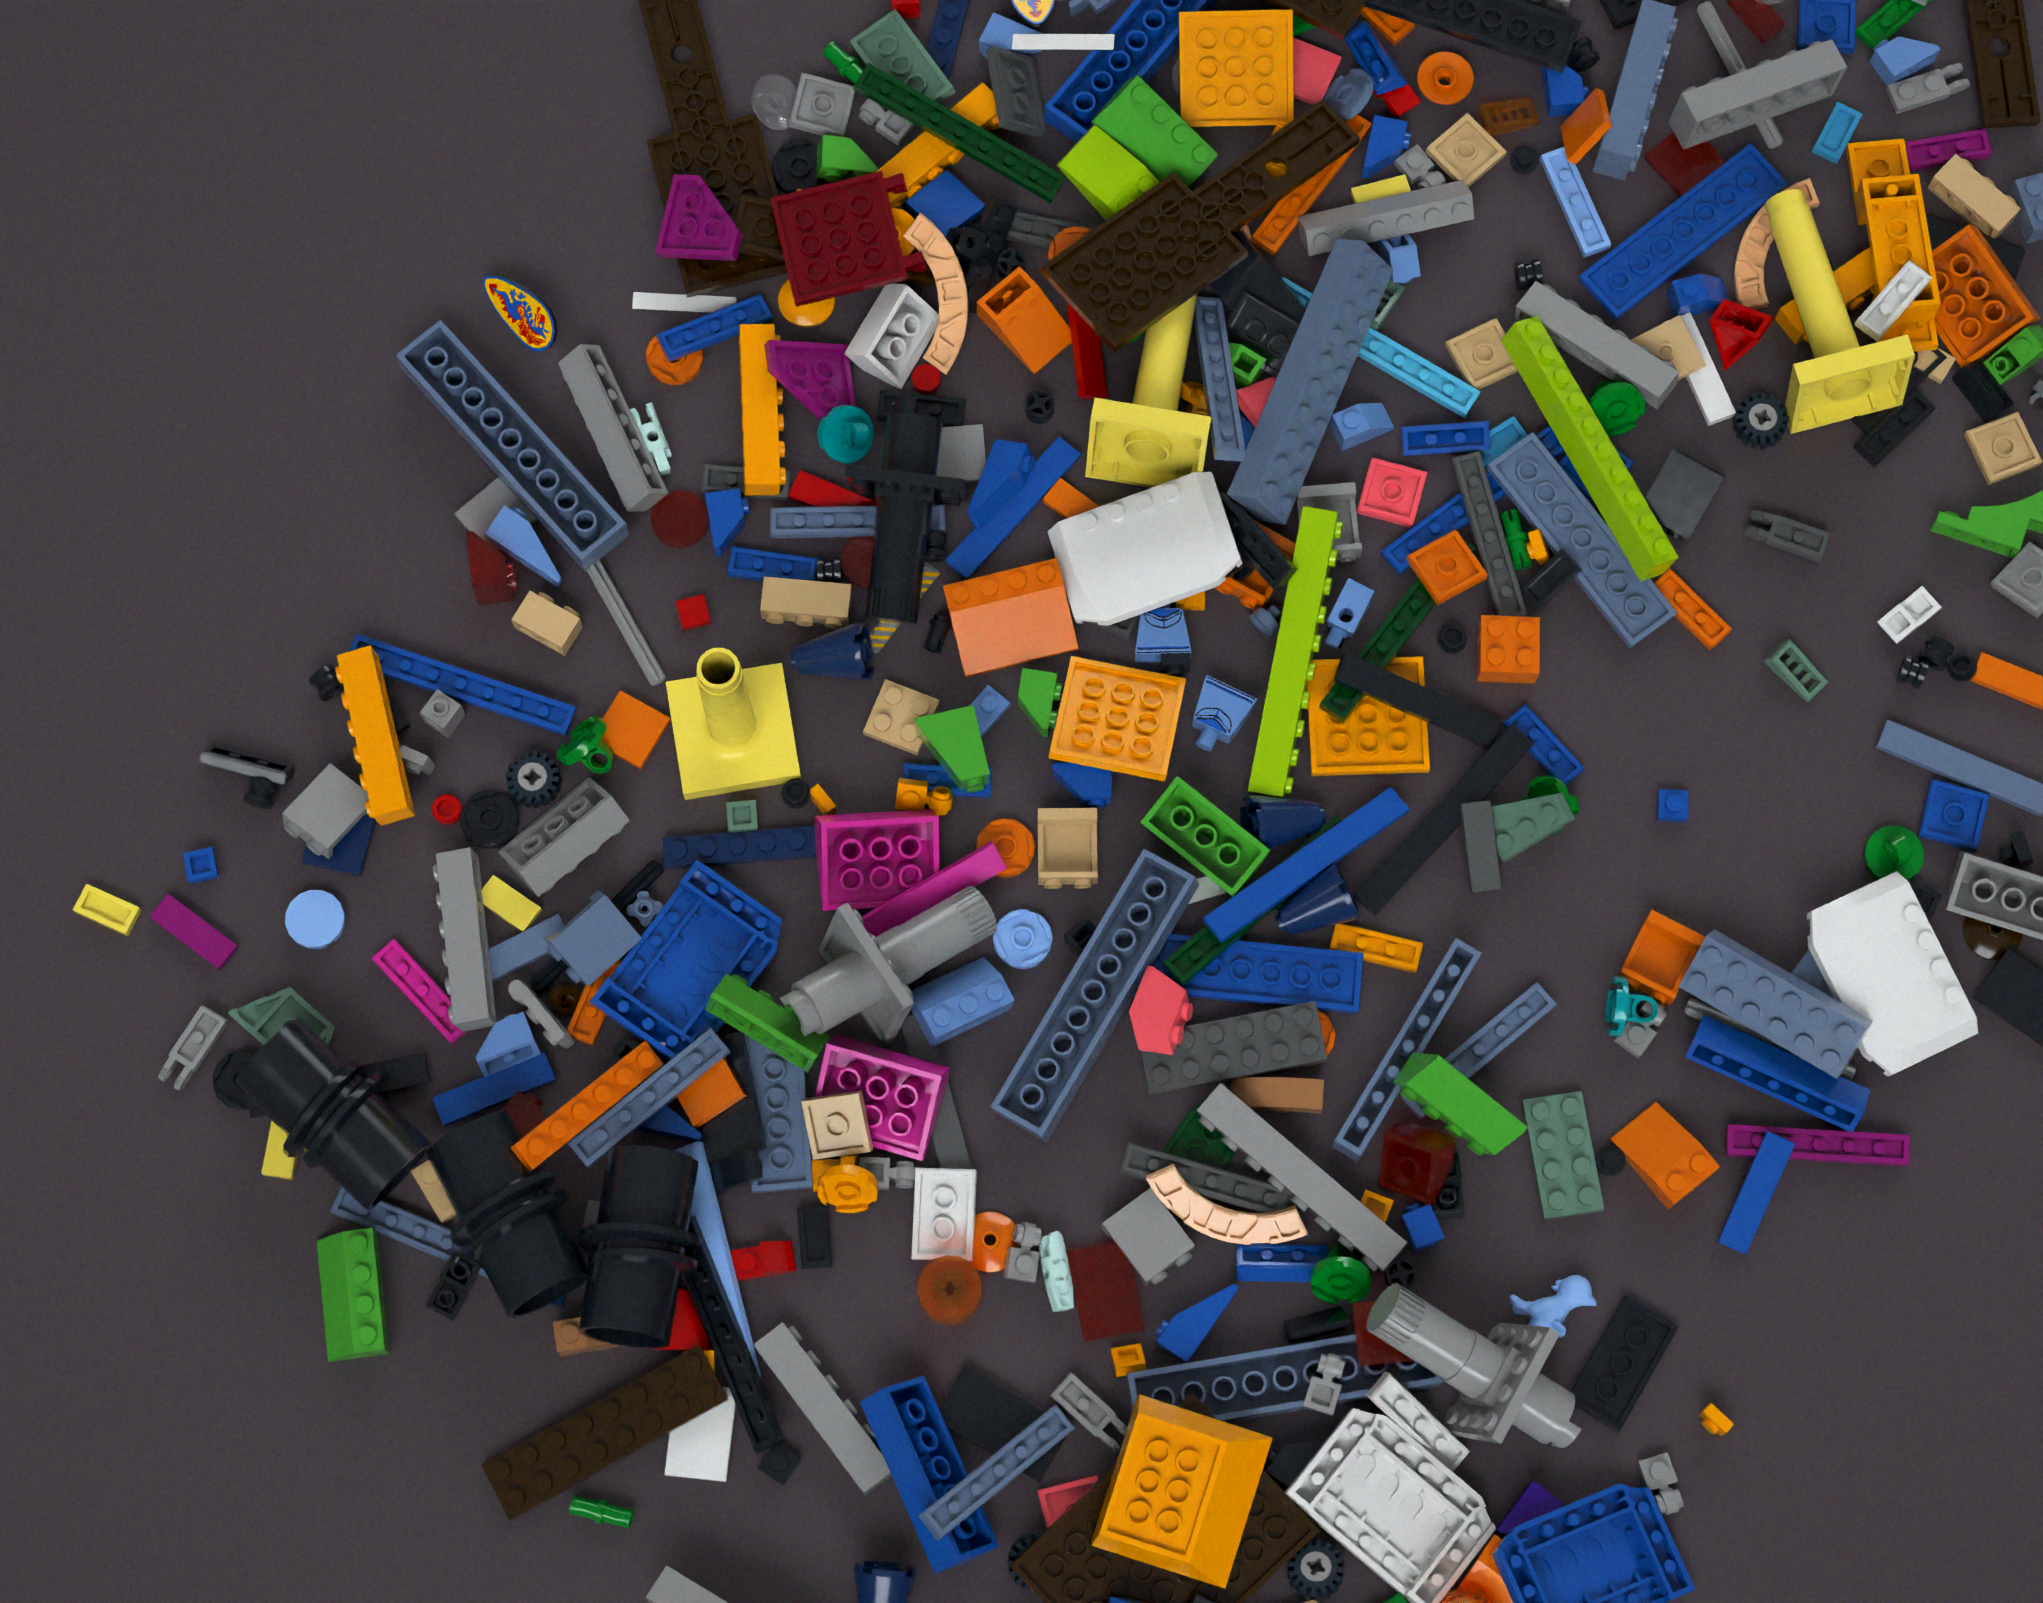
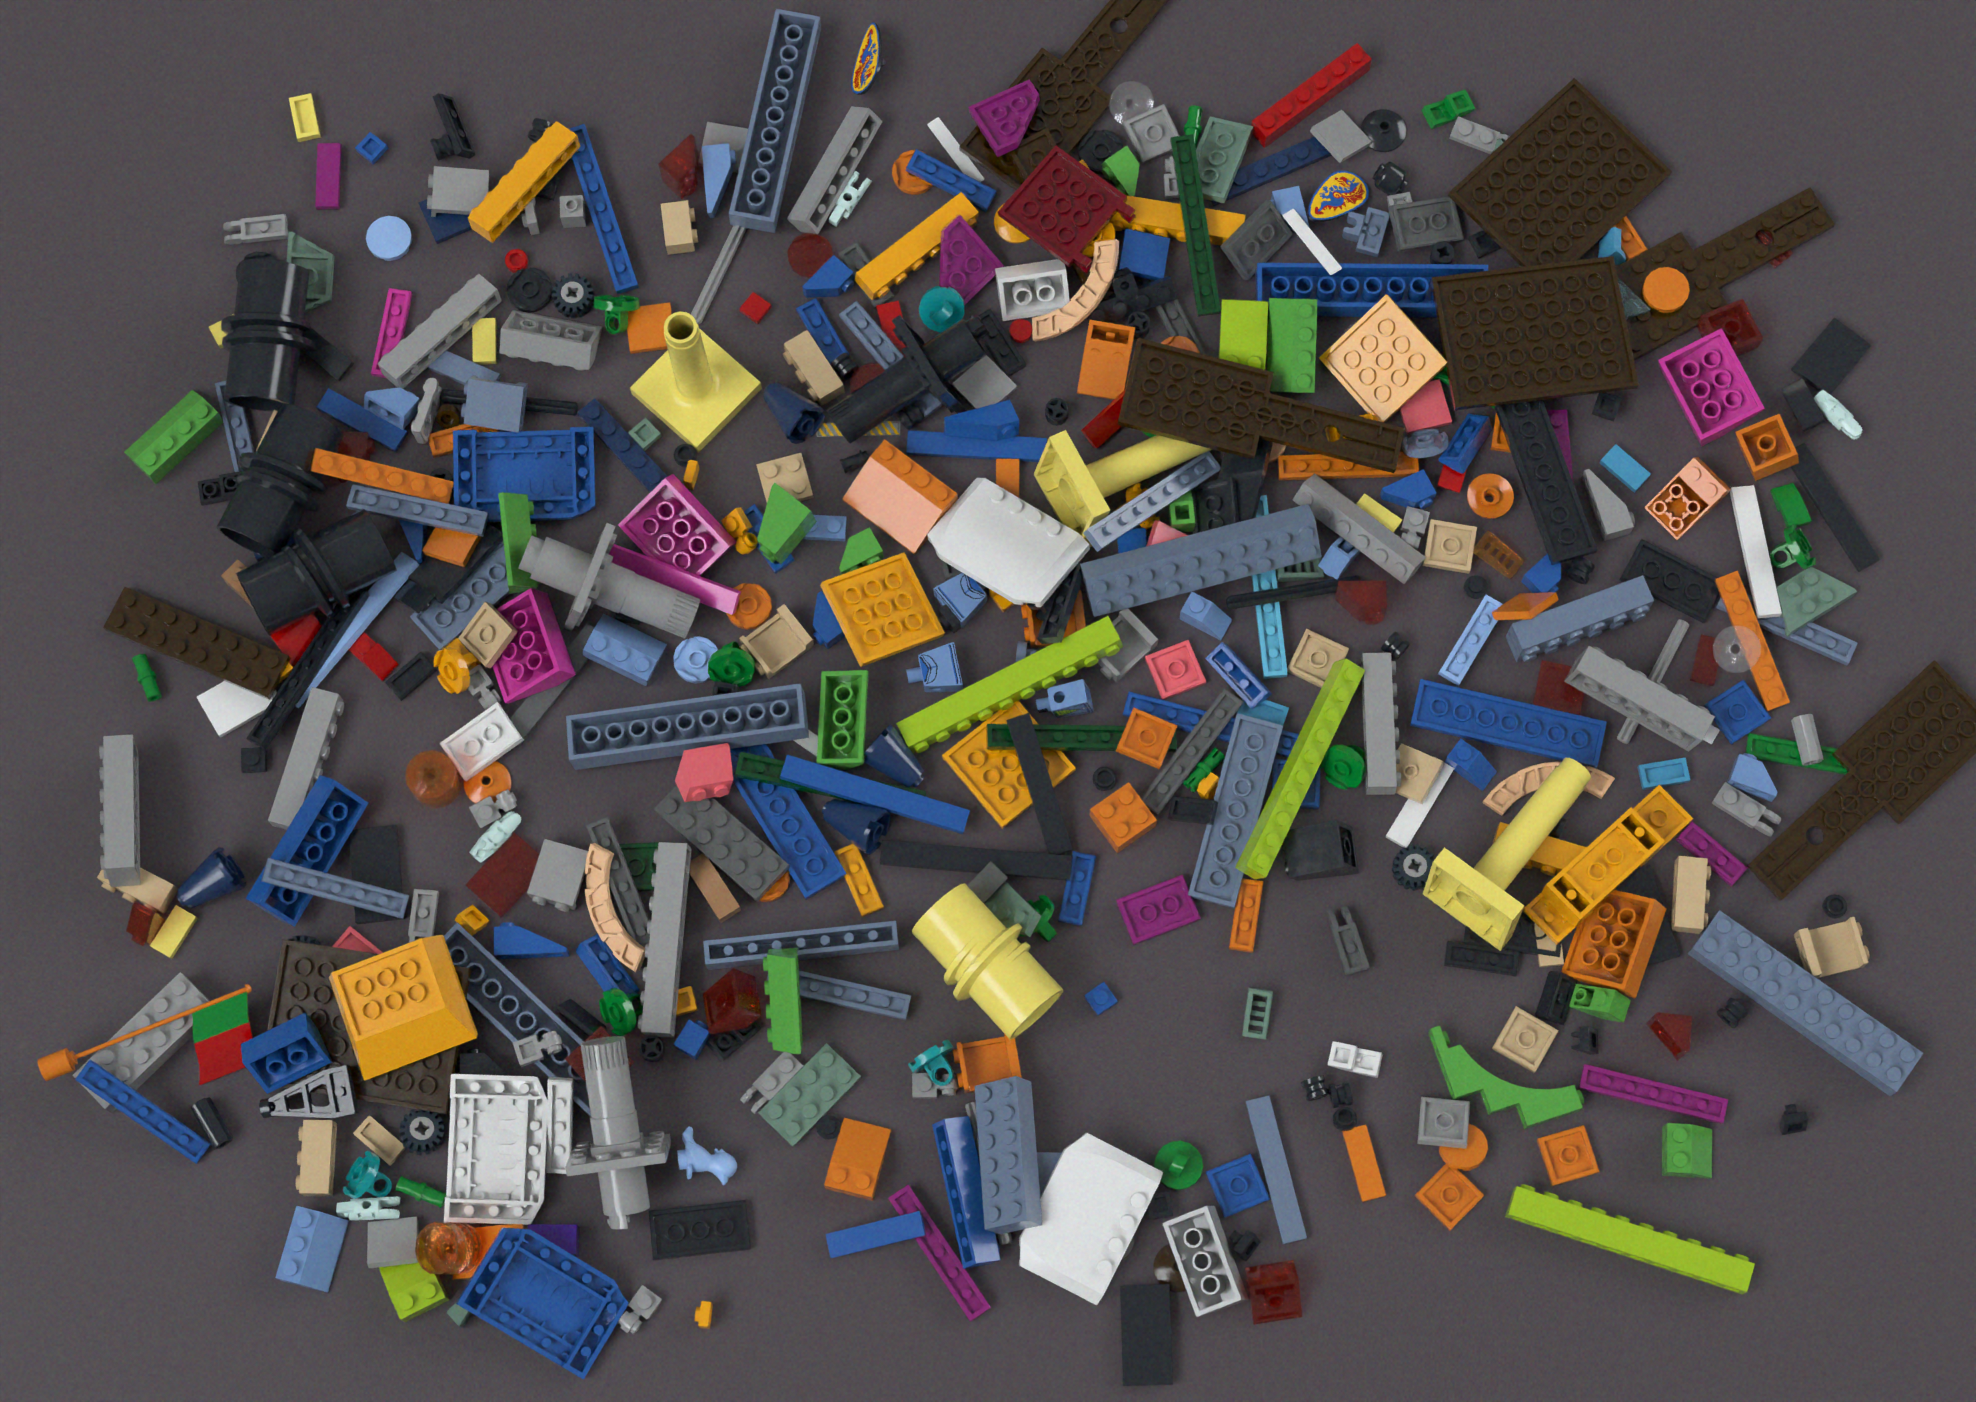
camera: 55 degrees right, 0 degrees up
sand blue plate [627,891,663,927] -> none
red slope [1709,299,1774,371] -> none
white tile [1855,260,1932,342] -> none
none -> green tile [708,641,755,687]
none -> light grey hinge [740,1052,803,1114]
none -> light yellow piece [912,883,1063,1040]
none -> magenta tile [1116,875,1201,945]
none -> black axle [1226,575,1361,610]
none -> clear red slope [1335,581,1387,625]

